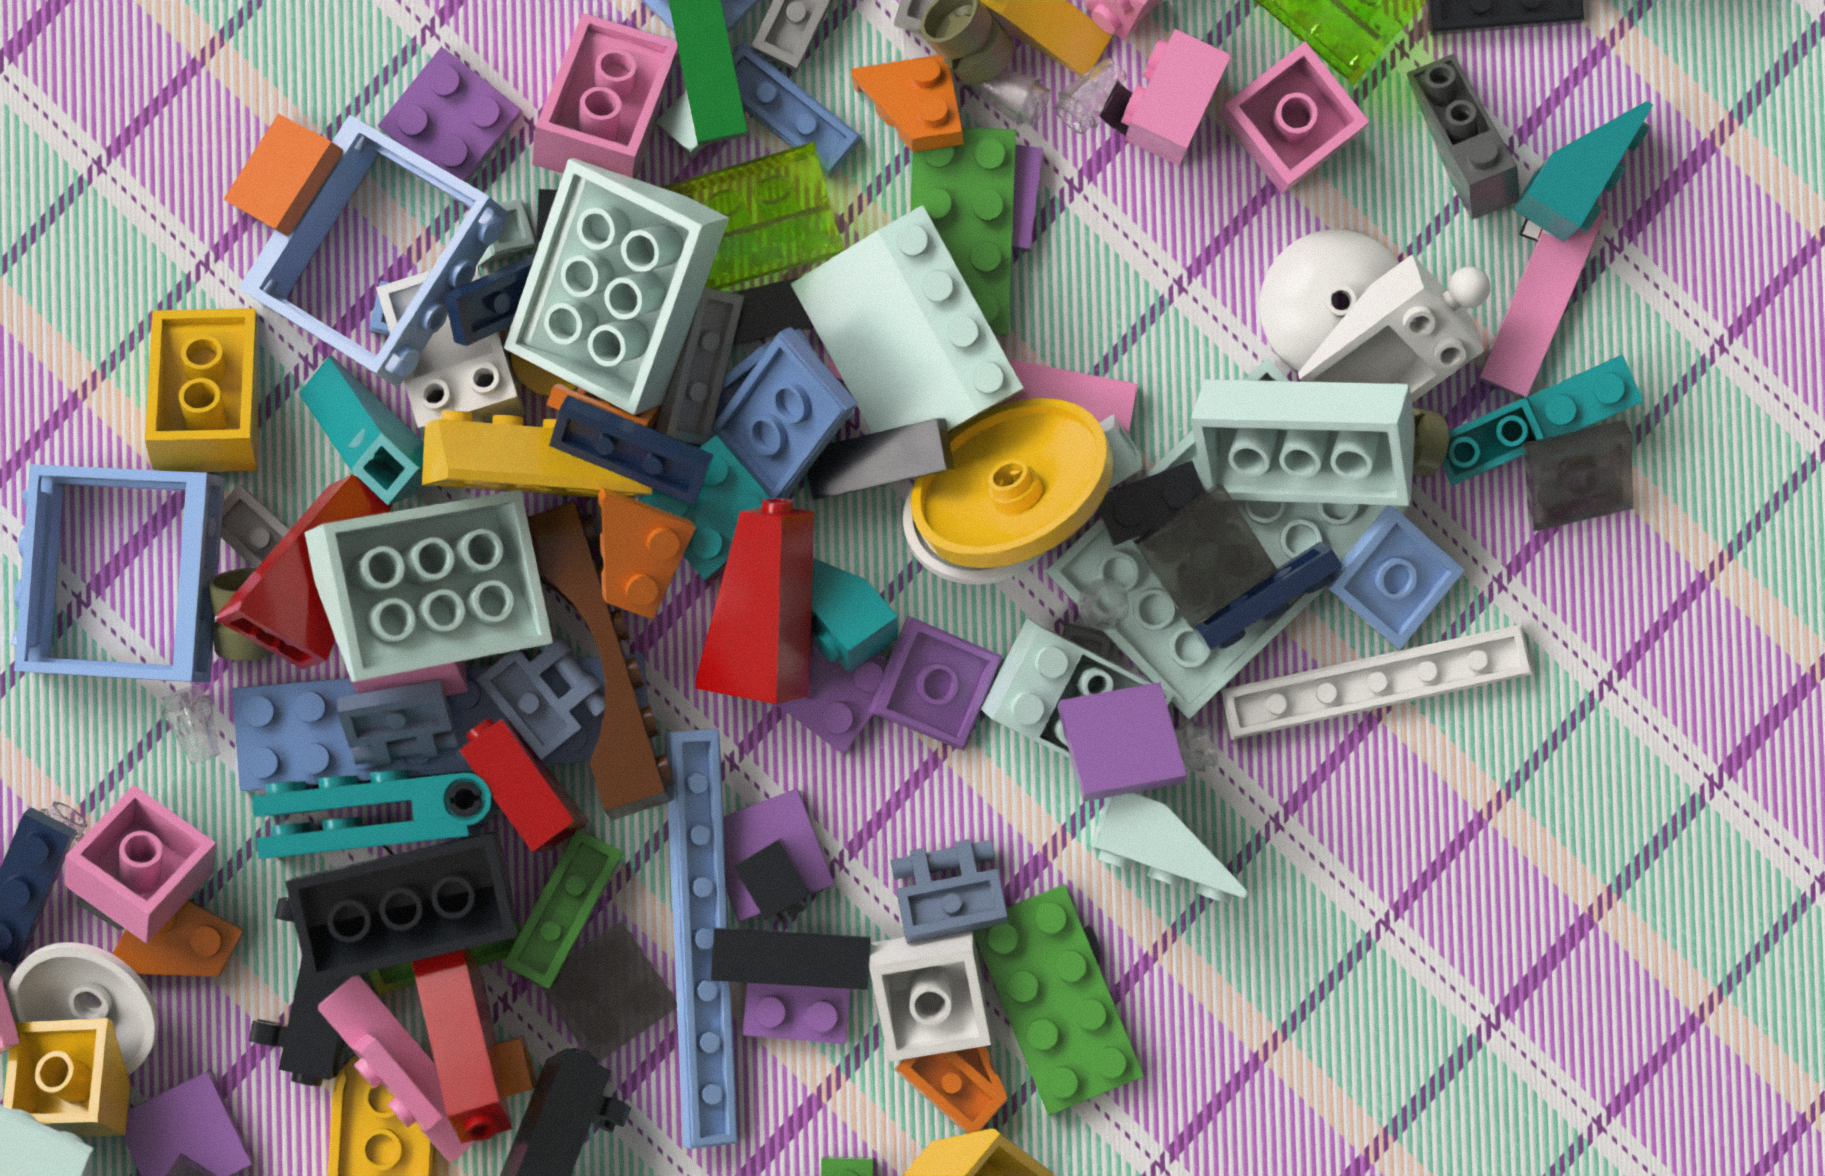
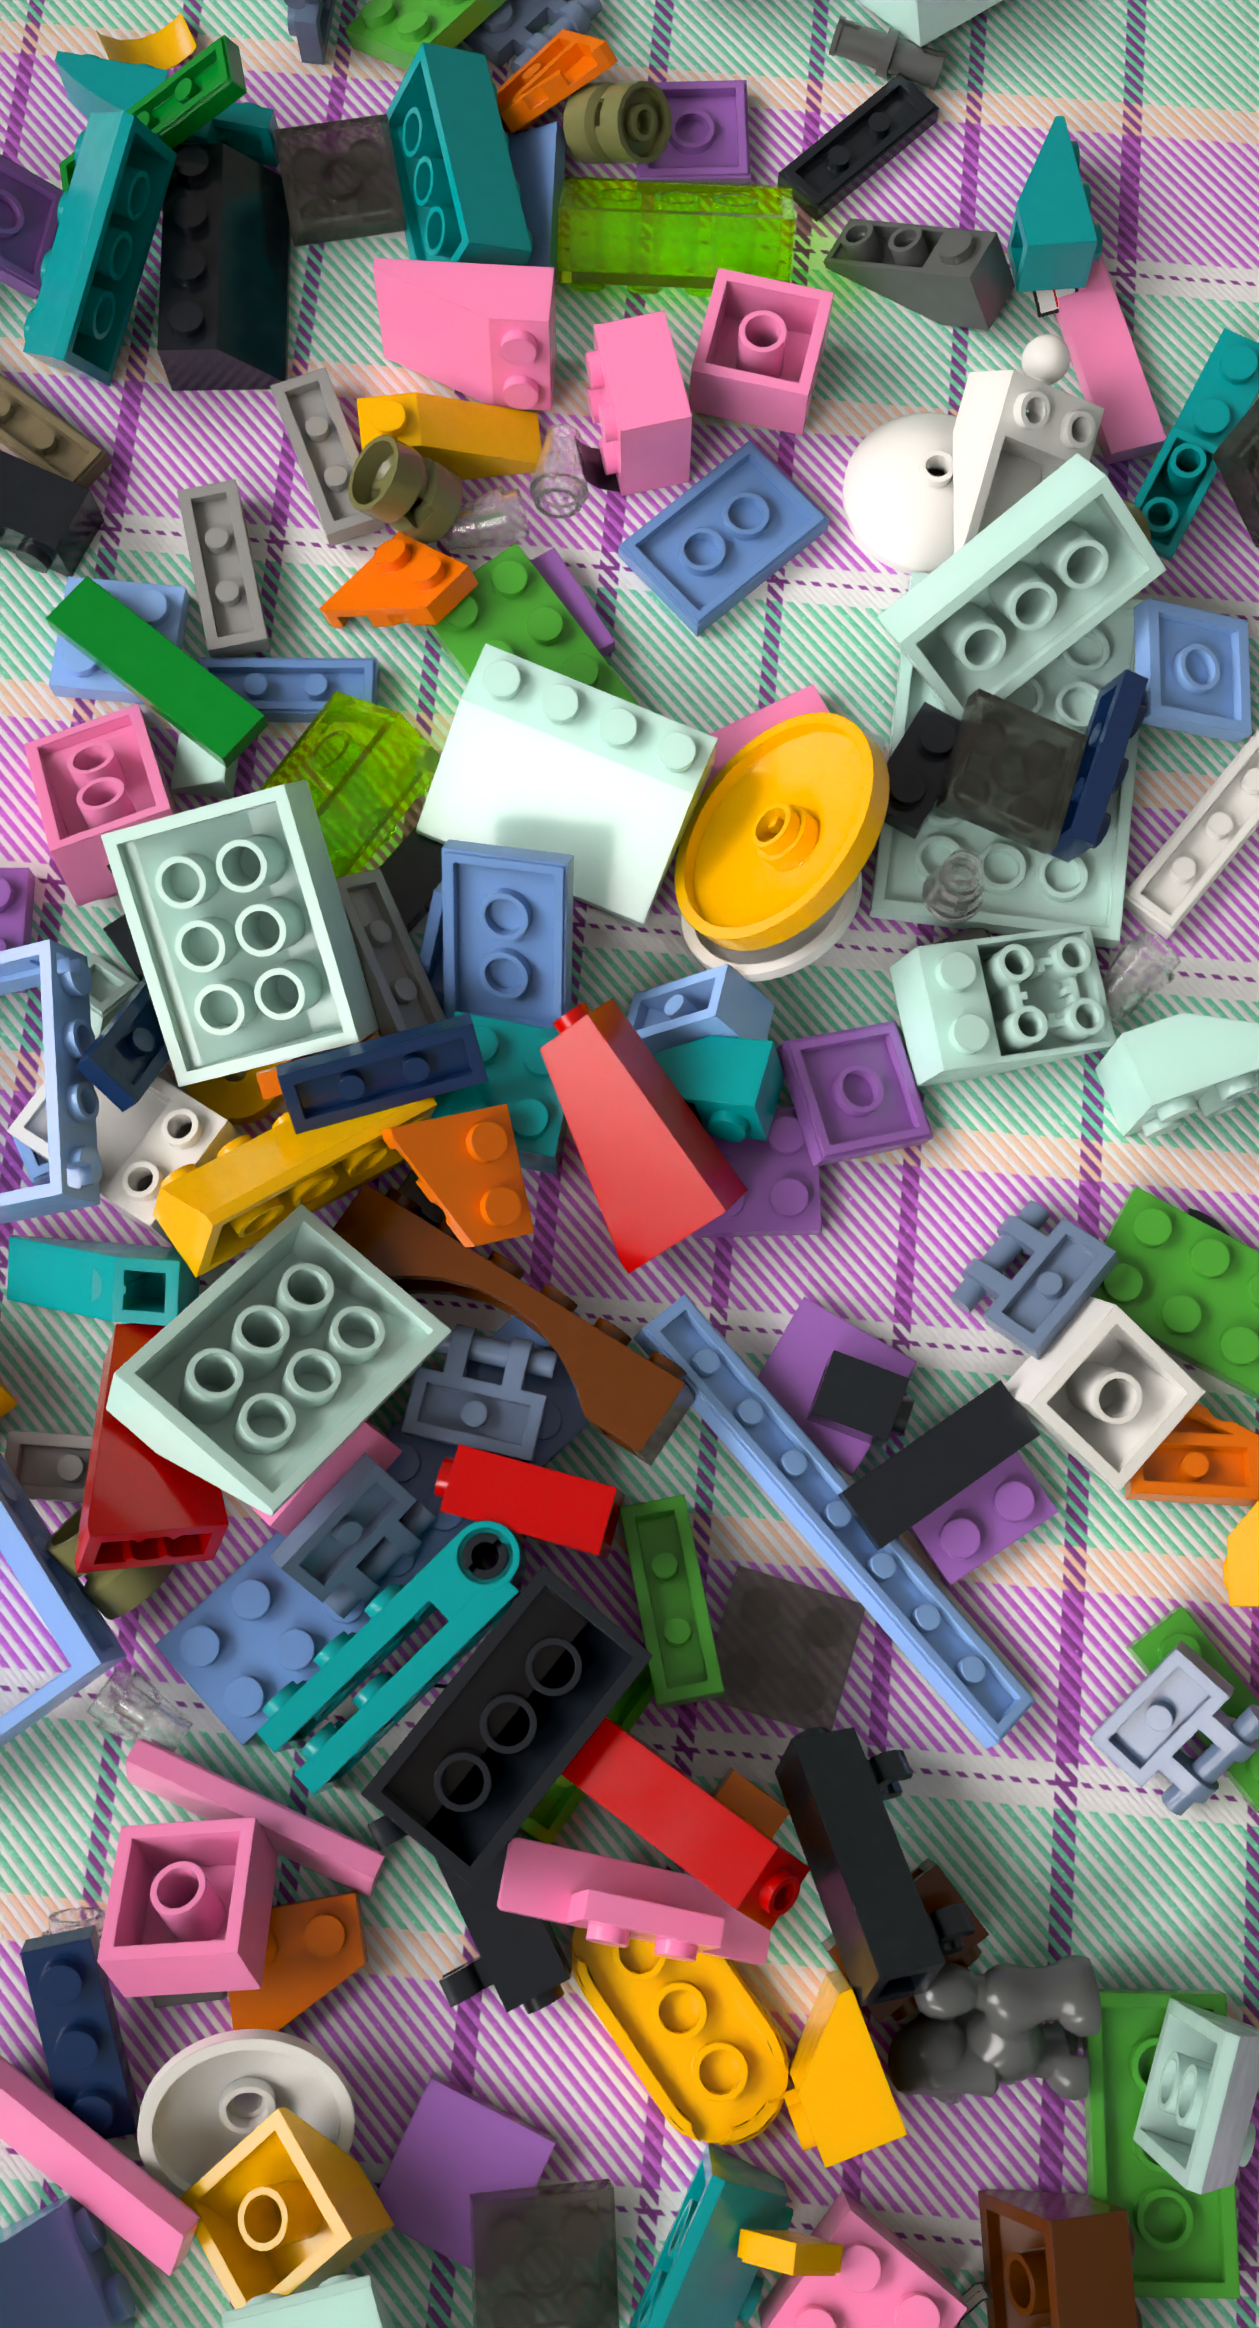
camera: 35 degrees left, 10 degrees down
tile [807,418,955,500] -> none
medium lavender tile [1058,682,1187,802] -> none
none -> bright pink tile [126,1738,385,1898]
none -> medium blue tile [618,440,829,637]
none -> light blue slope [627,964,775,1054]

